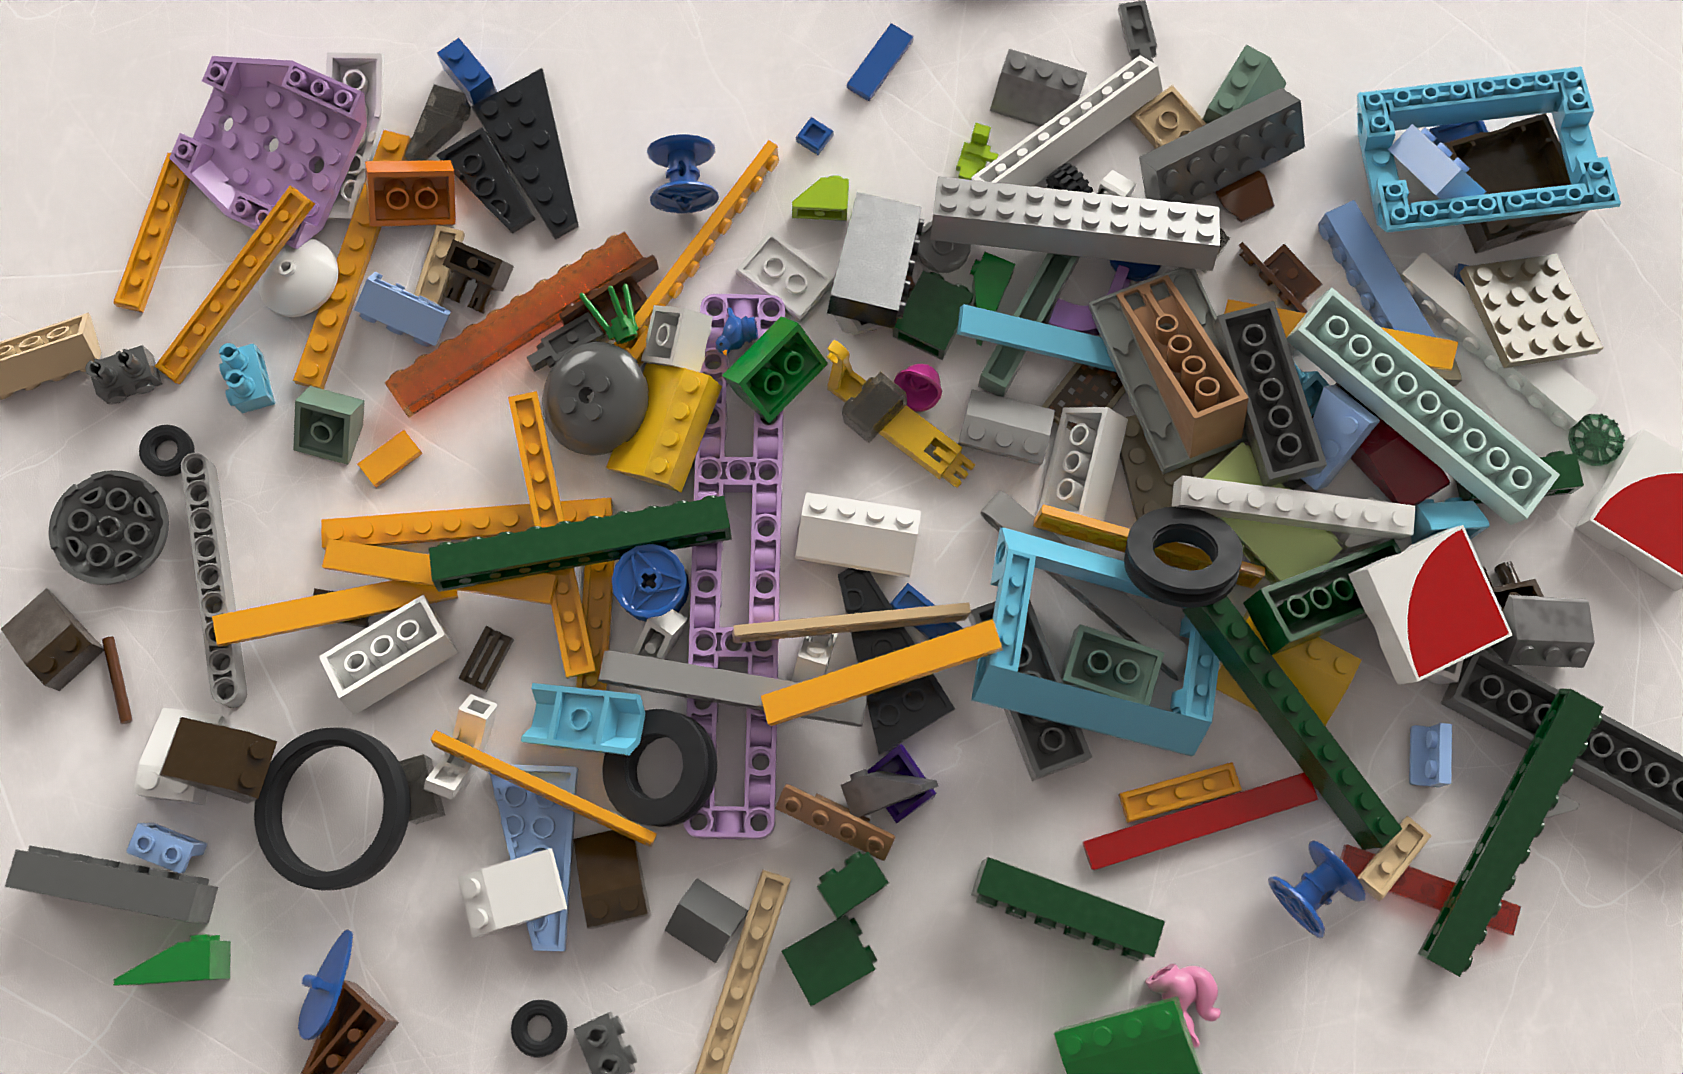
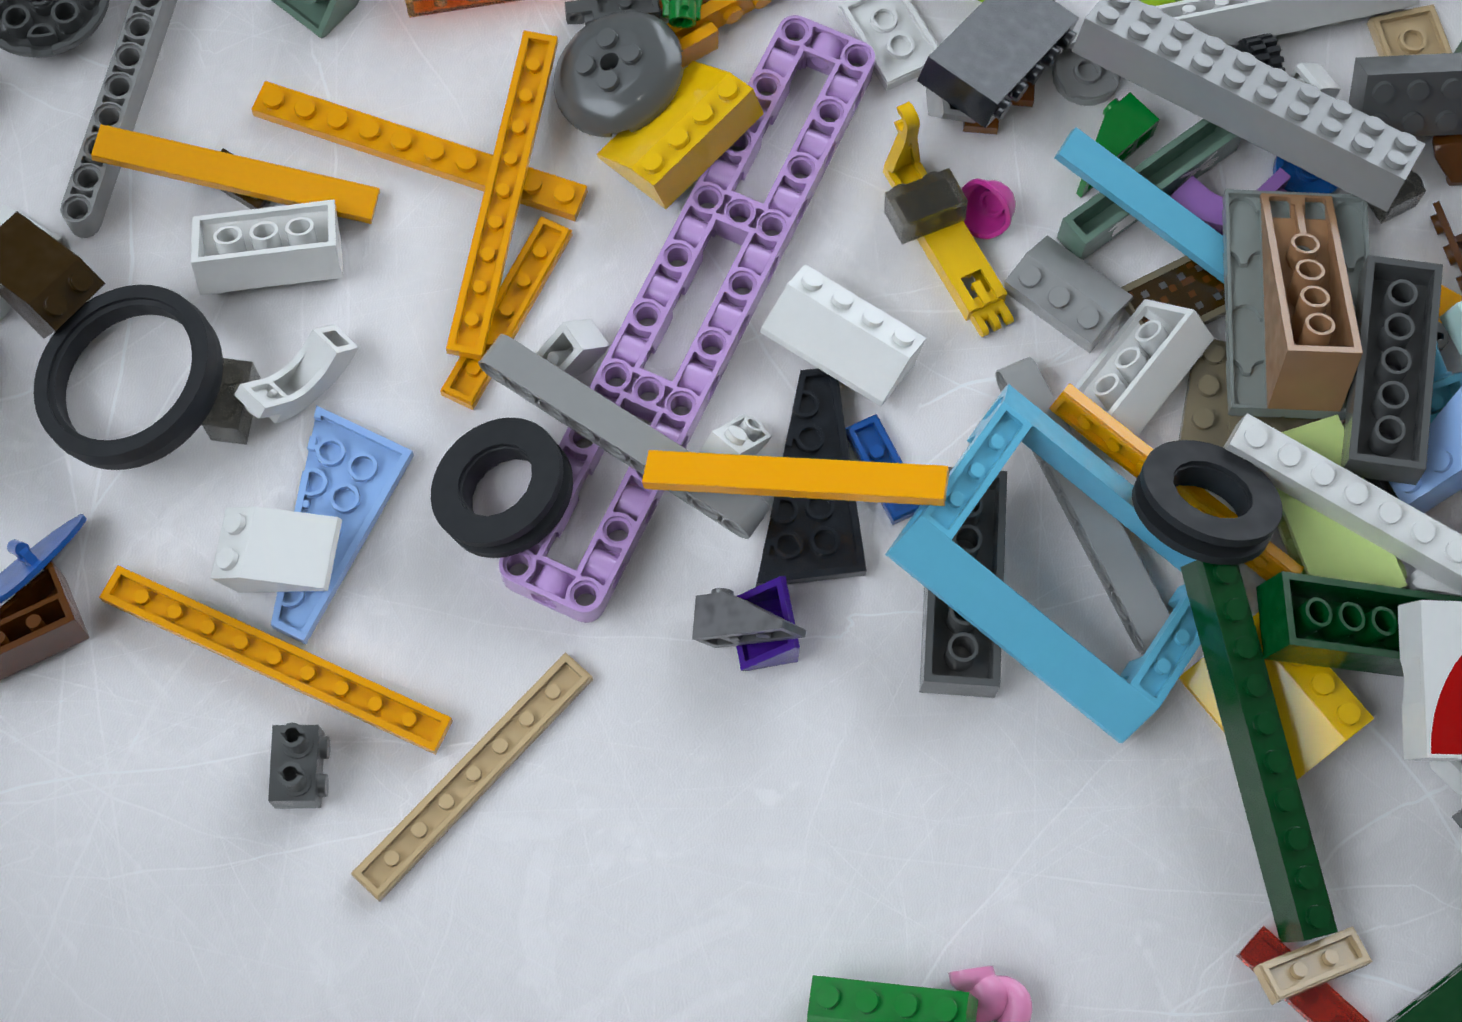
camera: 25 degrees right, 5 degrees down
light orange tile [322,539,558,605] -> none
light orange tile [357,430,423,488] -> none
dark green brick [429,495,732,592] -> none
light orange tile [430,730,657,847] -> none
dark brown tile [459,626,514,692] -> none
black tyre [511,1000,568,1057] -> none
medium azure piece [521,683,646,755] -> none
dark brown slope [573,830,651,929] -> none
blue piece [612,544,690,622] -> none
white brick [641,305,713,372] -> none
dark grey slope [664,878,748,963] -> none
blue animal [716,307,758,356] -> none
green slope [722,316,828,423] -> none
tan tile [732,602,971,643] -> none
medium nougat bracket [775,784,895,861] -> none
dark green brick [781,914,878,1006] -> none
dark green brick [817,851,889,920] -> none
dark green brick [892,270,974,360] -> none
dark green brick [971,857,1165,961] -> none
sand green slope [1060,624,1165,706] -> none
red tile [1082,773,1318,871] -> none
light orange tile [1118,762,1242,823] -> none
blue piece [1268,840,1366,938] -> none
light blue bracket [1409,723,1452,788] -> none
none -> light orange plate [99,565,453,755]

